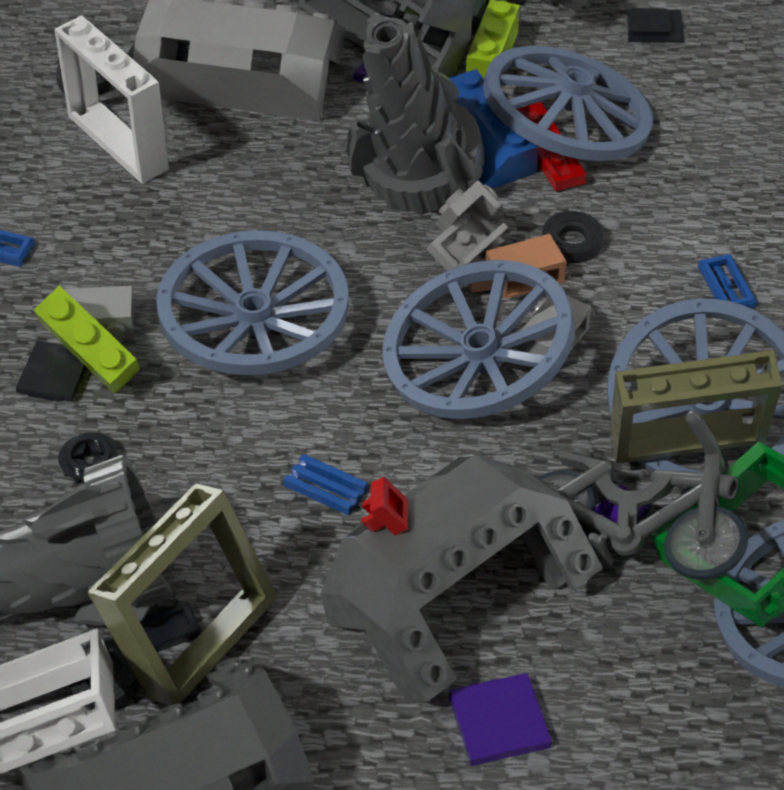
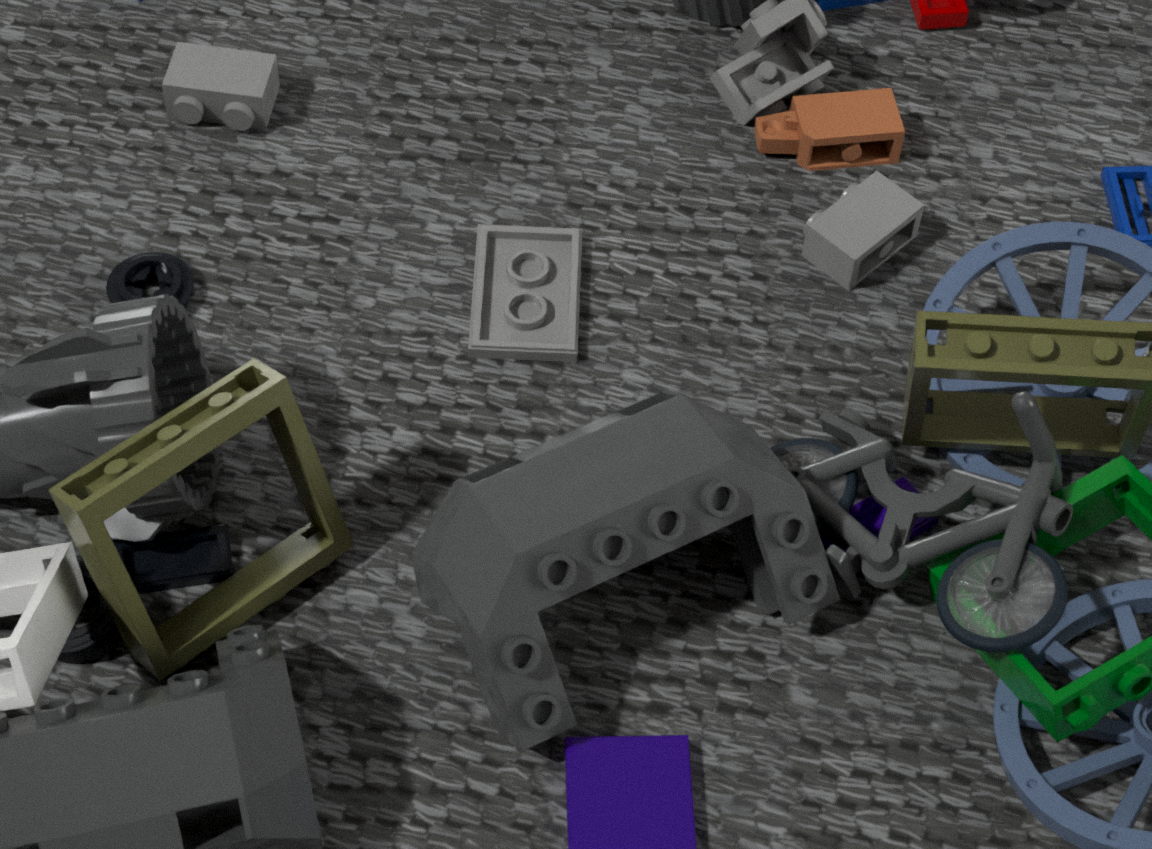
camera: 10 degrees right, 5 degrees up
black piece [16,341,86,402] -> none
lime brick [33,285,140,393] -> none
sand blue wheel [157,231,349,375] -> none
blue tile [284,454,368,516] -> none
red tile [361,477,408,536] -> none
sand blue wheel [383,260,575,419] -> none
black tyre [542,211,603,263] -> none
none -> light grey tile [468,224,583,362]

